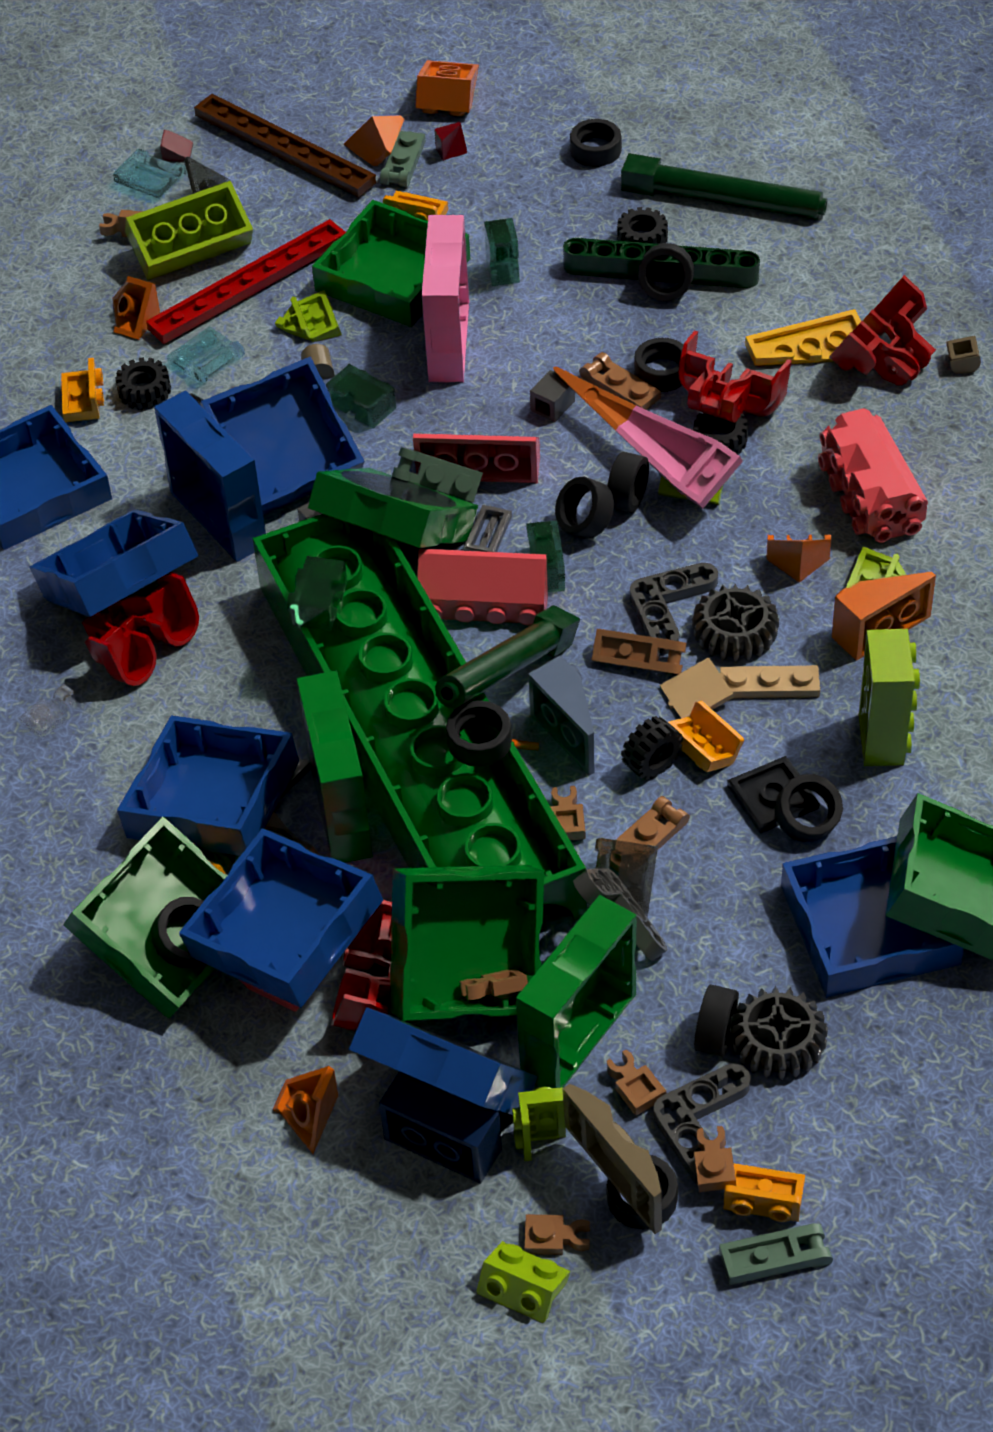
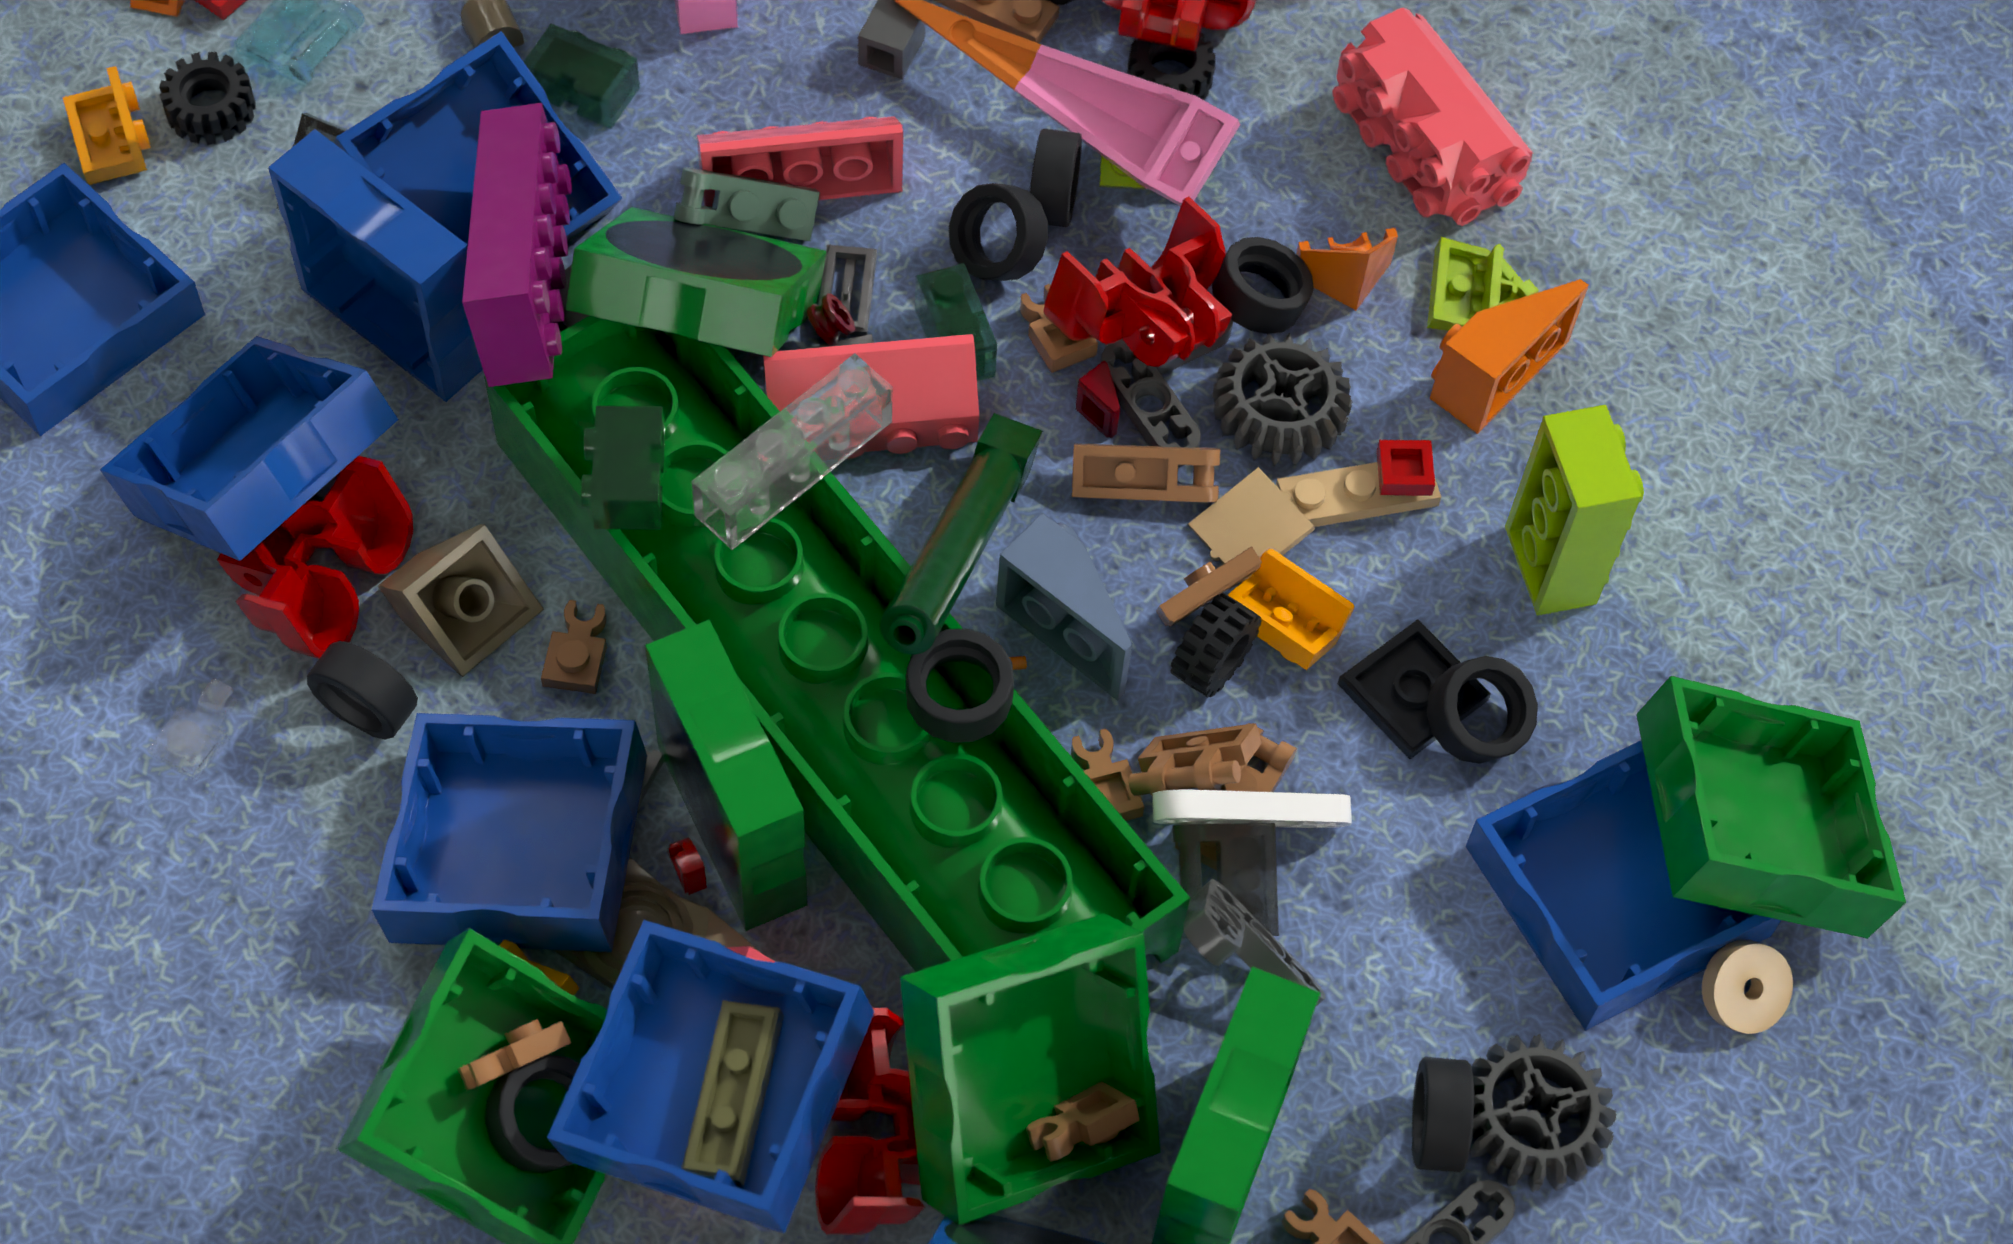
camera: 20 degrees left, 10 degrees up
none -> black tyre [307,641,418,740]
none -> dark tan slope [378,524,544,677]
none -> medium nougat plate [458,1019,571,1091]
none -> magenta brick [462,103,572,387]
none -> medium nougat plate [541,600,607,694]
none -> red tile [667,837,707,895]
none -> olive tile [682,1000,784,1187]
none -> clear brick [692,353,893,550]
none -> dark red bush [806,293,855,346]
none -> medium nougat plate [1020,284,1098,373]
none -> red piece [1043,196,1233,367]
none -> dark red slope [1076,360,1120,438]
none -> medium nougat plate [1129,723,1262,796]
none -> white beam [1152,790,1352,828]
none -> medium nougat plate [1156,546,1262,627]
none -> black tyre [1212,237,1314,334]
none -> red tile [1376,440,1435,496]
none -> tan piece [1702,940,1793,1034]

